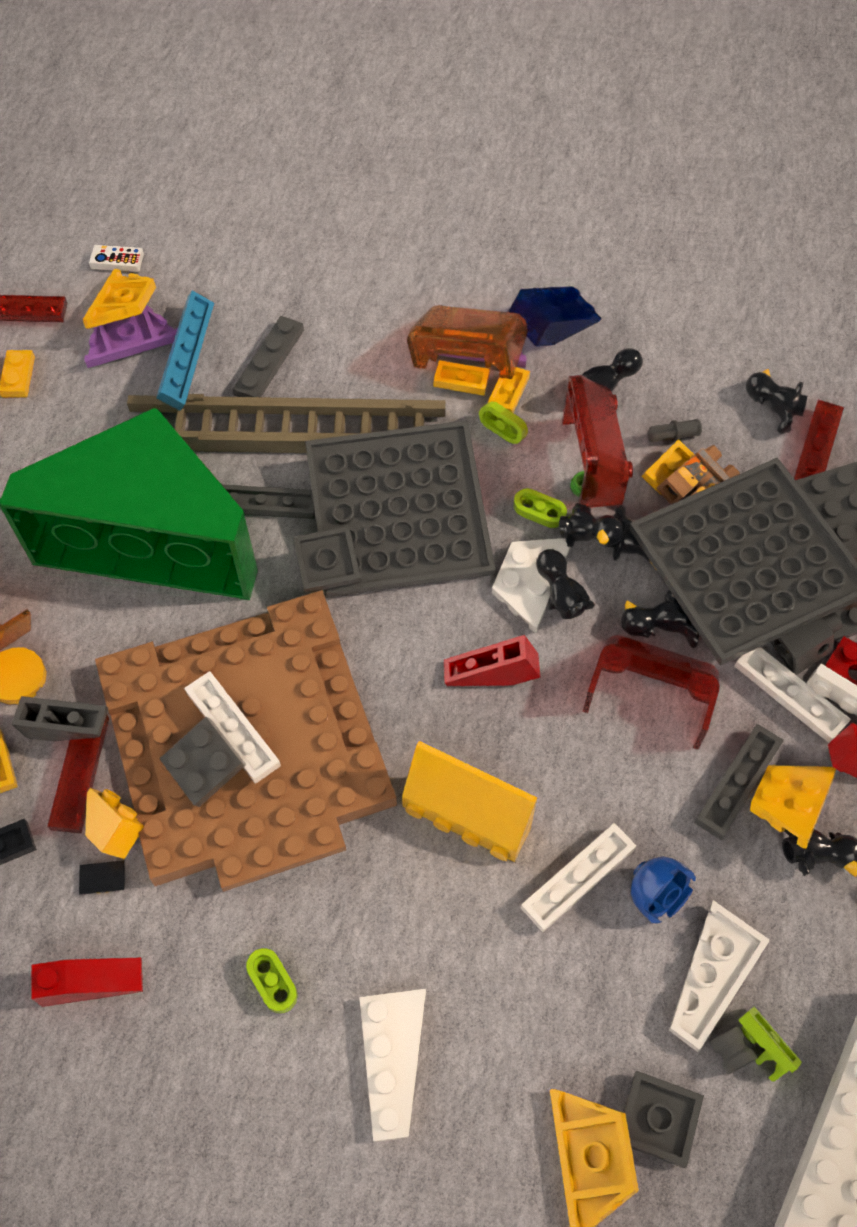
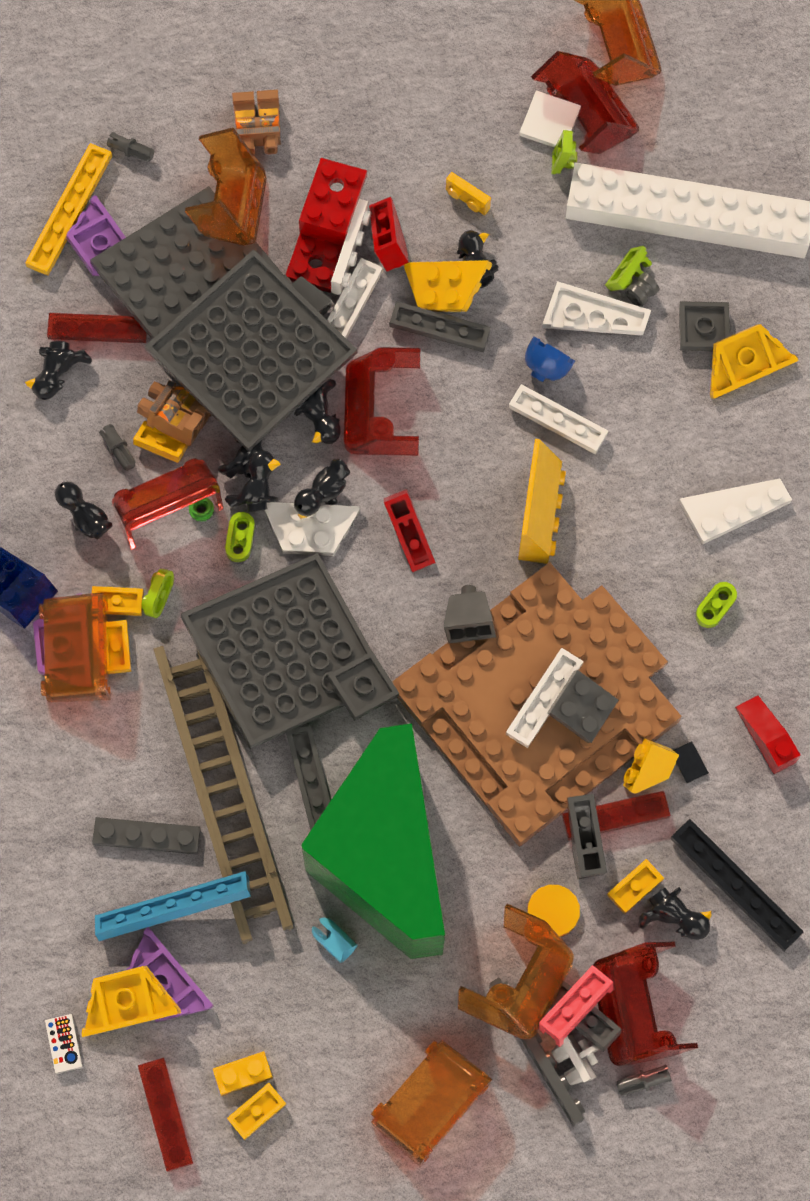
camera: 110 degrees left, 10 degrees up
none -> dark grey torso [444,585,496,644]

